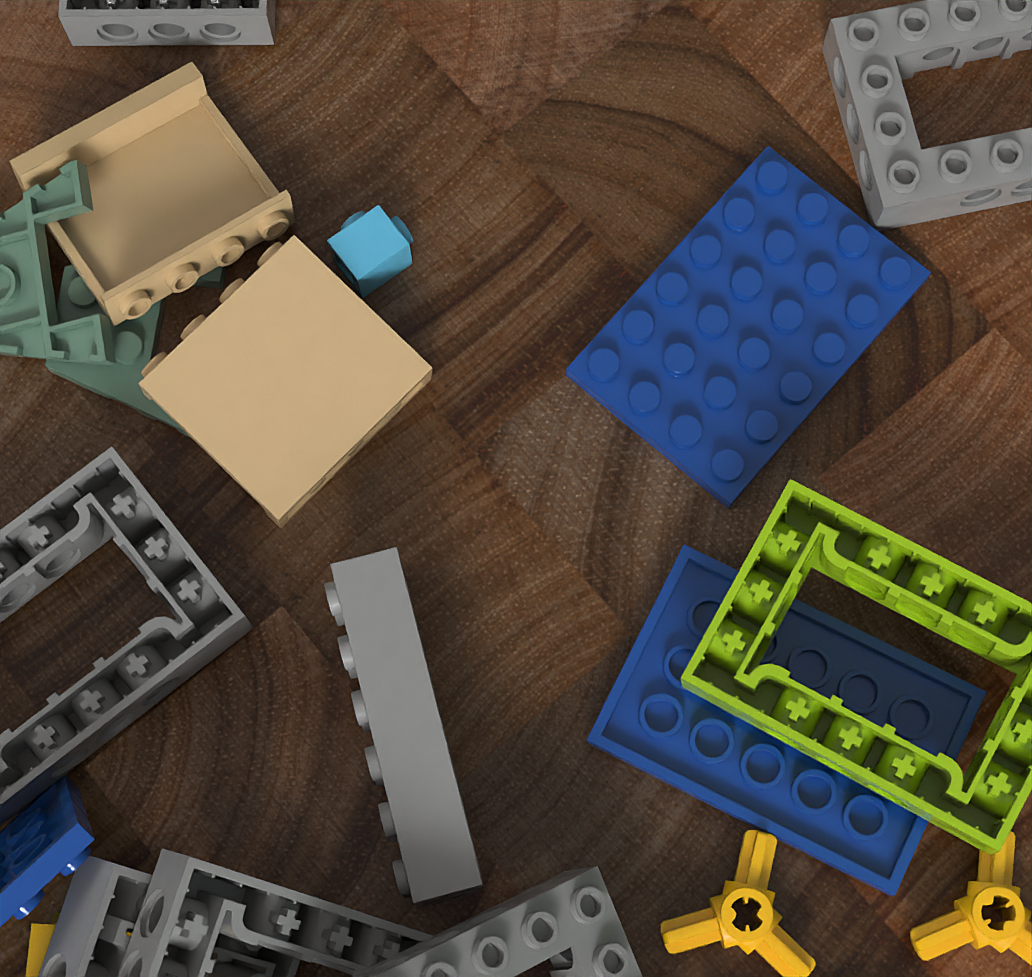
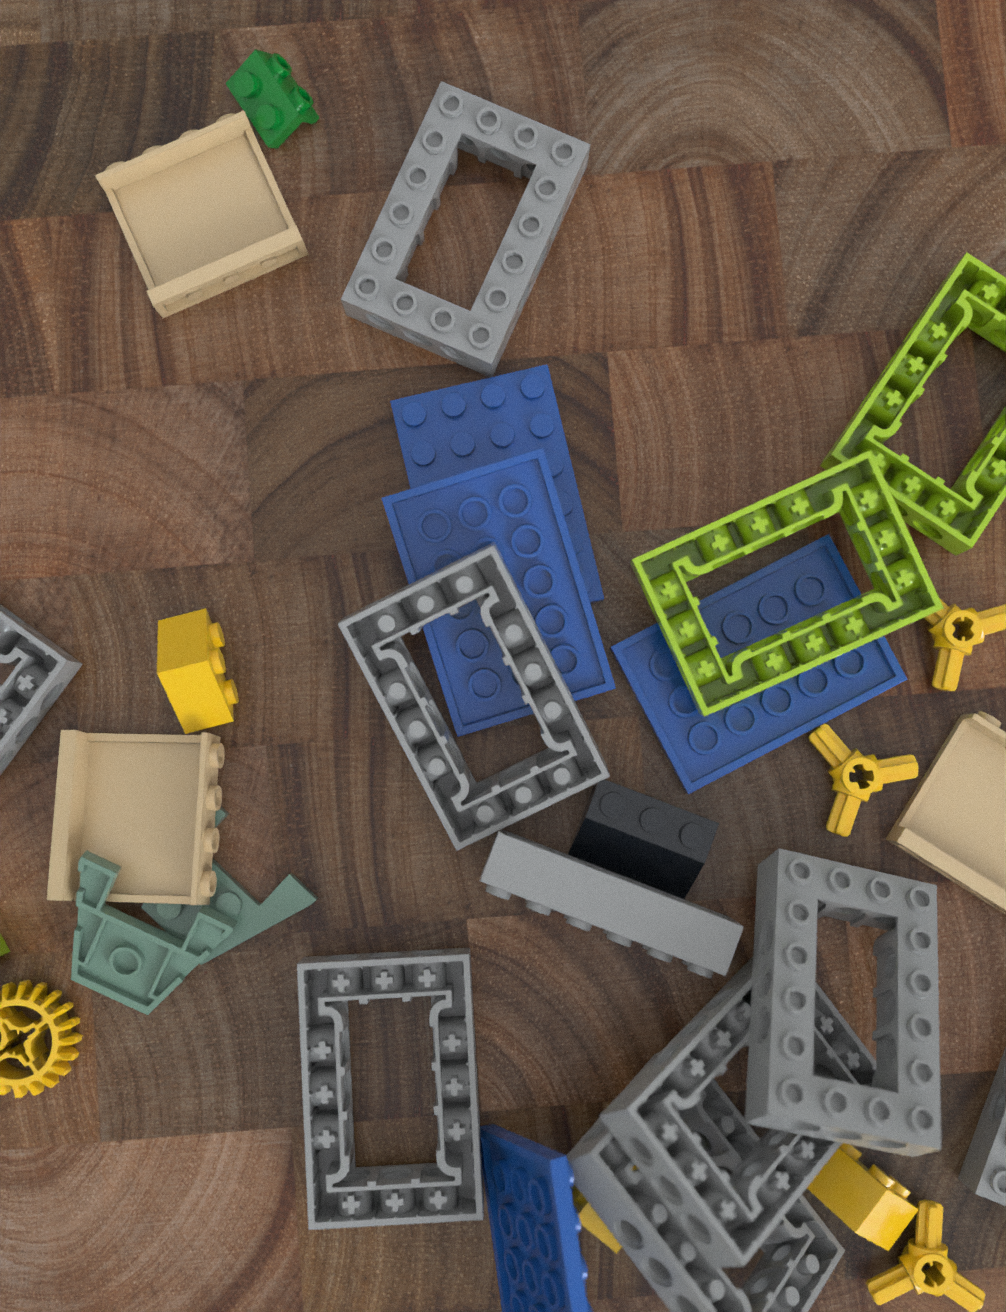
camera: 55 degrees left, 10 degrees up
tan panel [138,235,433,528] -> none
medium azure brick [327,205,414,299] -> none
none -> yellow brick [157,608,239,734]
none -> light grey brick [338,541,610,851]
none -> blue plate [381,448,616,737]
none -> black slope [568,779,719,899]

